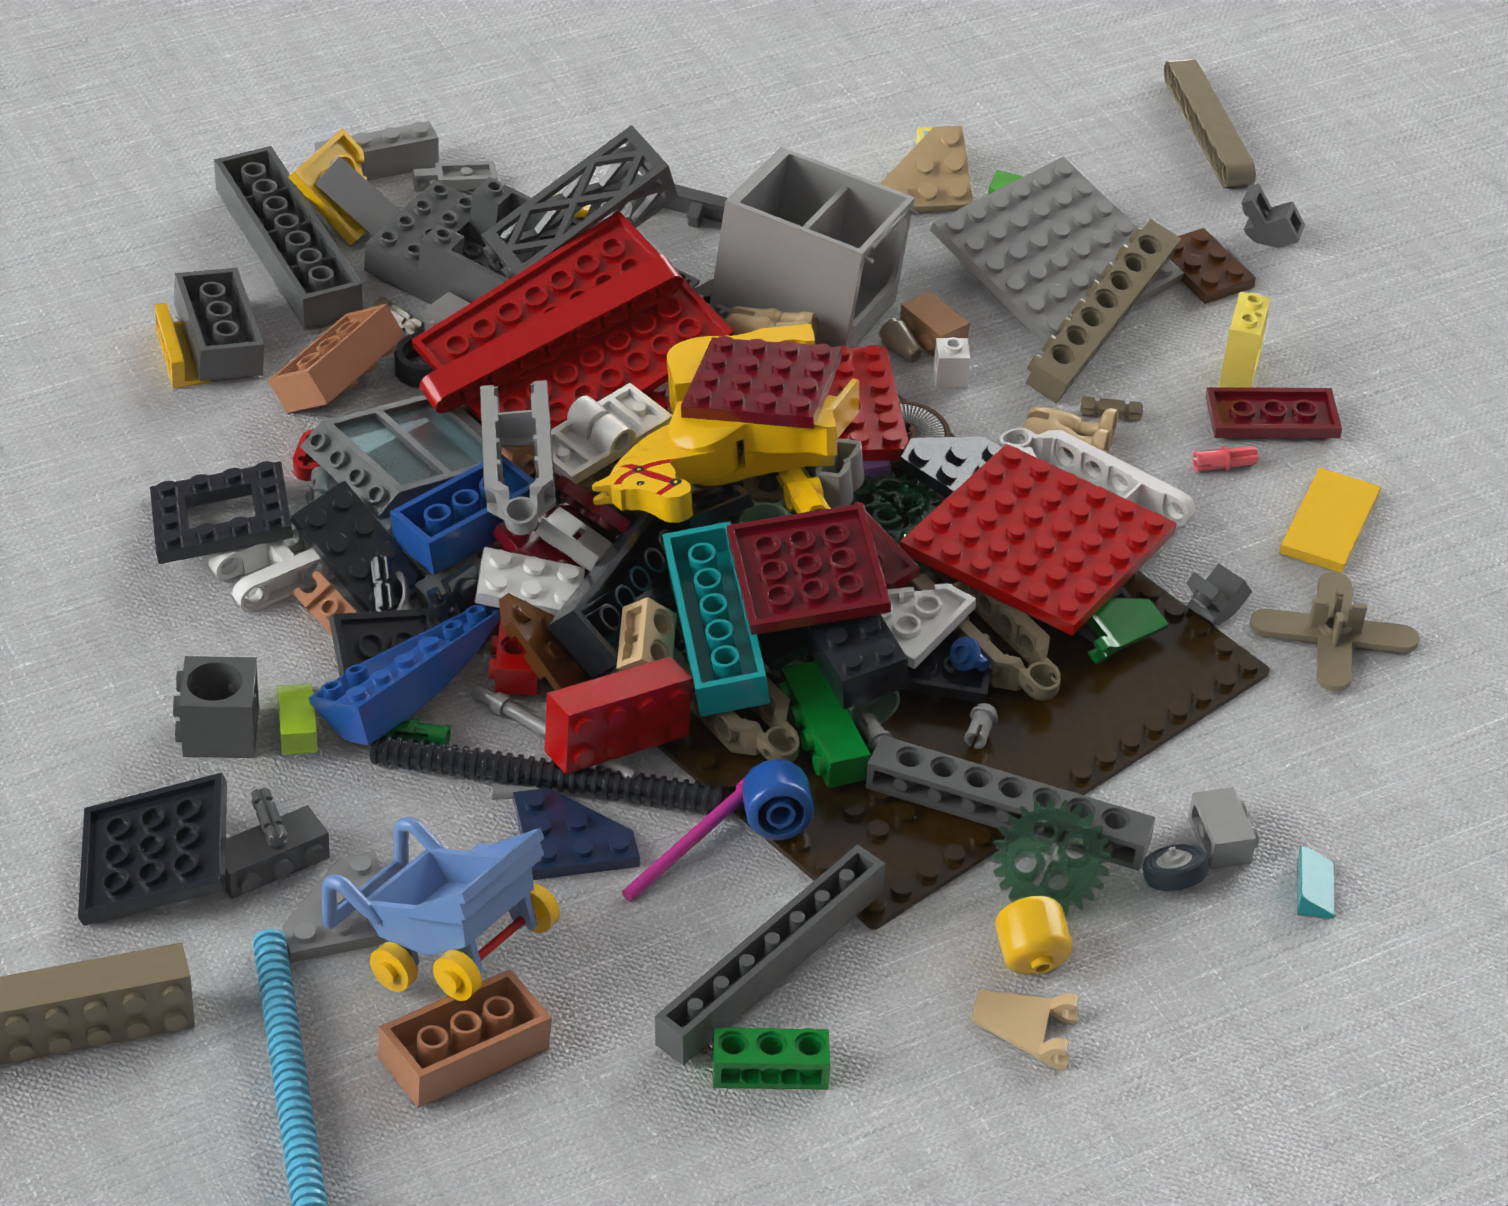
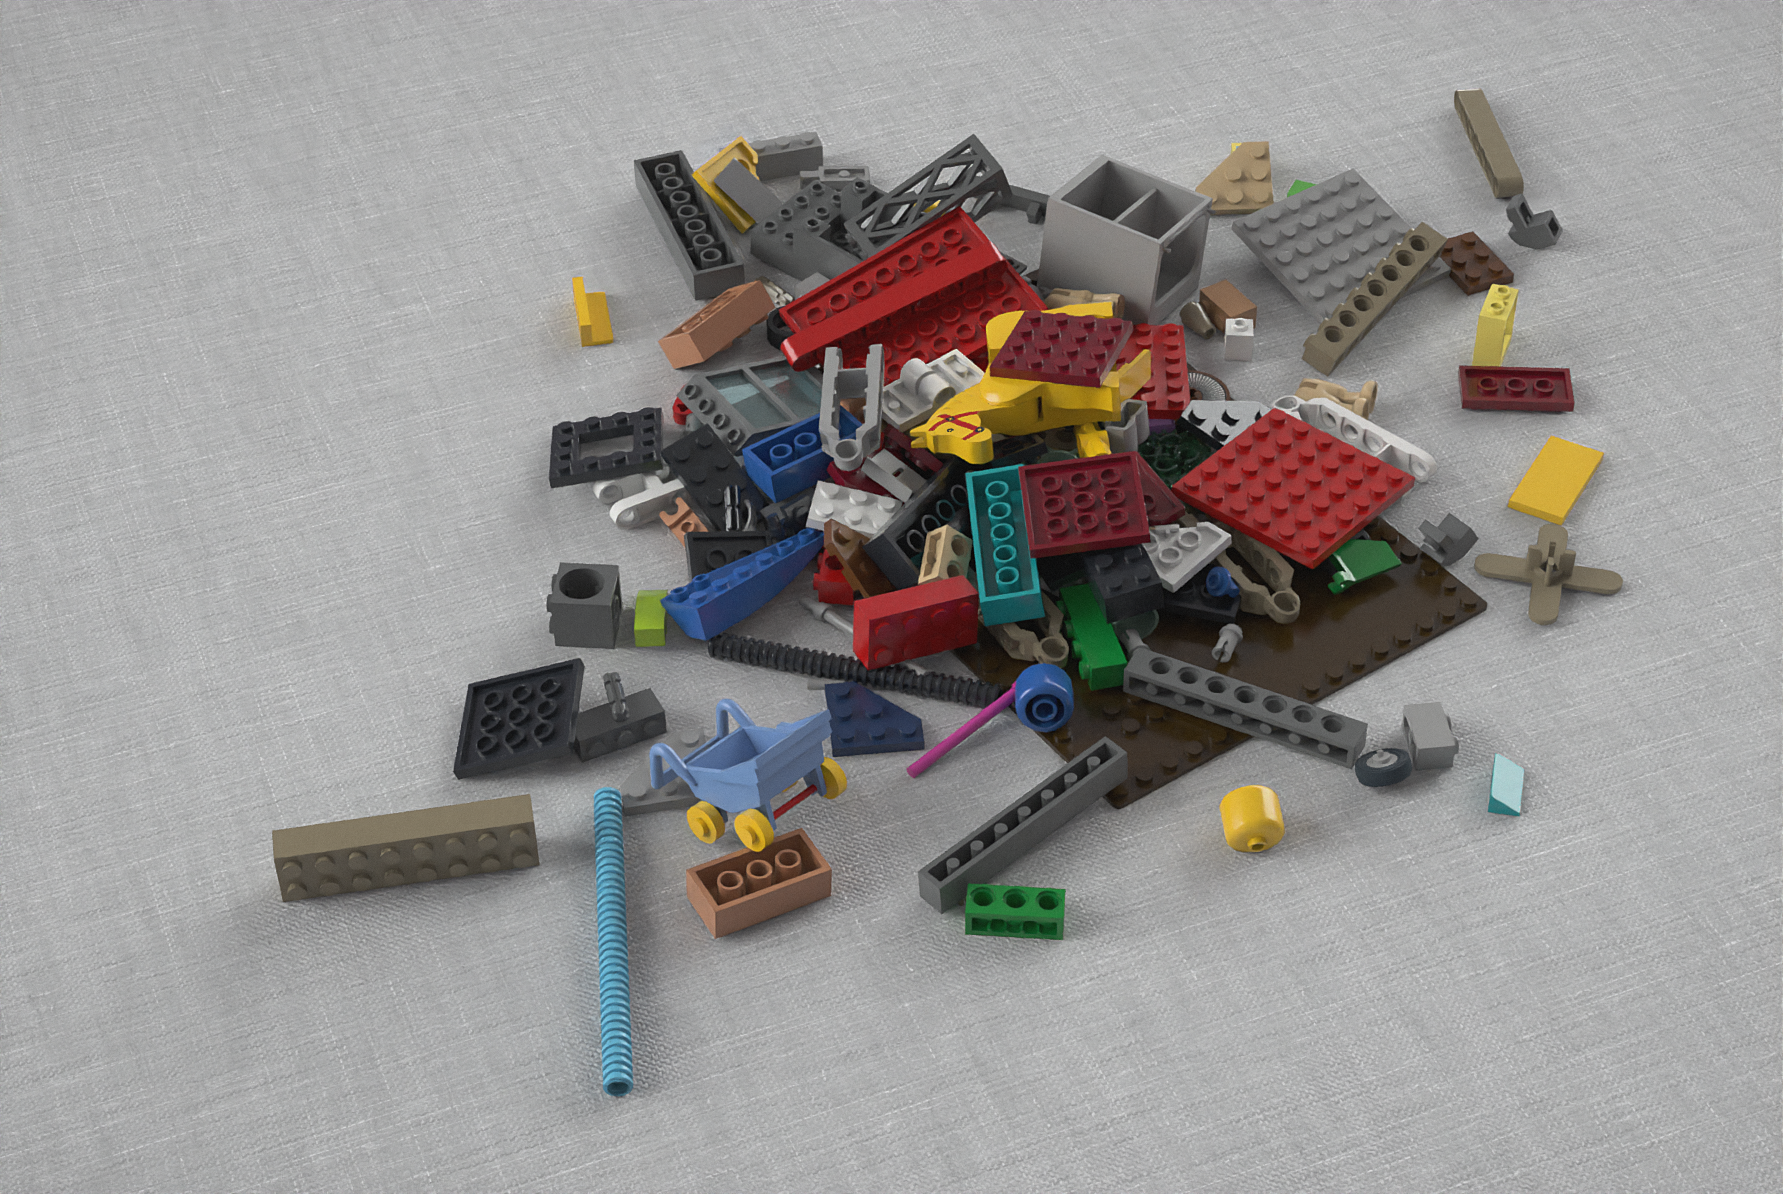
camera: 10 degrees right, 0 degrees up
dark grey brick [174,268,264,381] -> none
green pin [383,718,451,746] -> none
tan flag [972,989,1079,1070] -> none
clear green gear [992,798,1111,916] -> none
dark tan axle [1080,396,1143,421] -> none
coral axle [1193,446,1258,472] -> none

